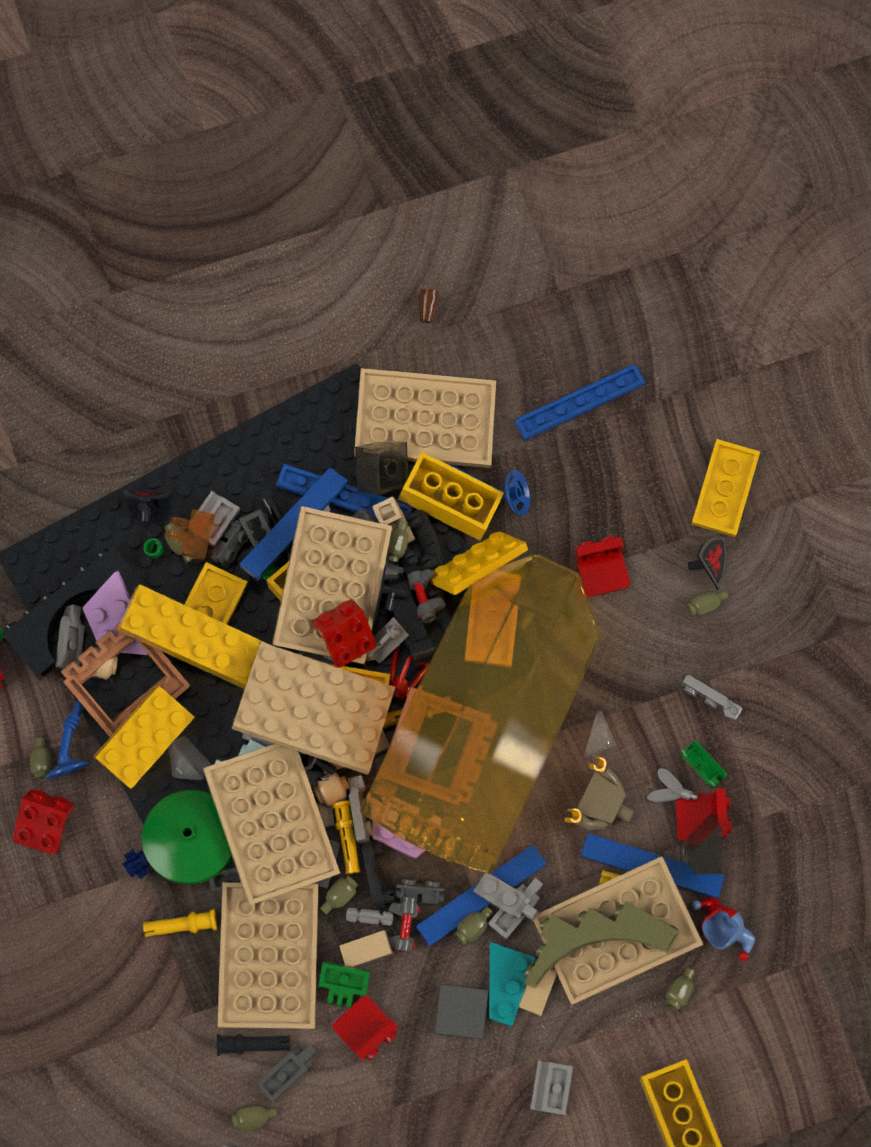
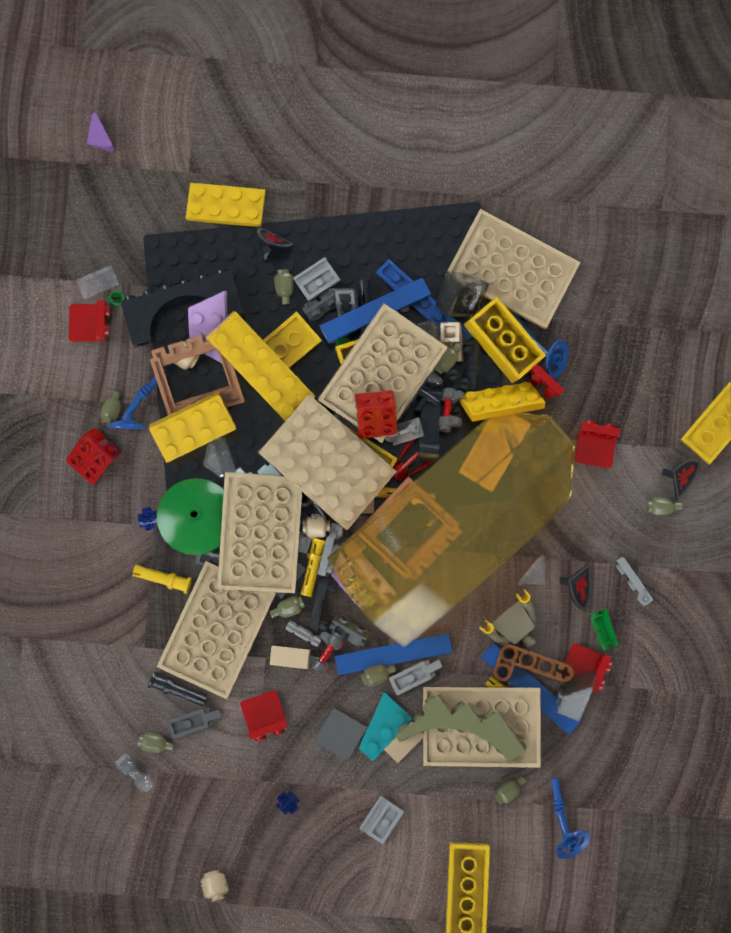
camera: 25 degrees right, 10 degrees up
light grey hinge [55,605,85,669] -> none
green hinge [143,538,164,558] -> none
clear orange hinge [167,509,215,560] -> none
green hinge [318,961,371,1009] -> none
reddish brown cone [418,289,440,323] -> none
light grey hinge [473,871,538,921] -> none
blue tile [514,364,646,441] -> none
light grey piece [647,768,698,803] -> none
medium blue piece [691,897,756,961] -> none
none -> yellow plate [186,183,266,227]
none -> clear blue gear [276,791,300,815]
none -> dark orange beam [493,645,574,682]
none -> red plate [530,364,565,399]
none -> blue dish [551,778,591,859]
none -> shield [559,563,591,611]

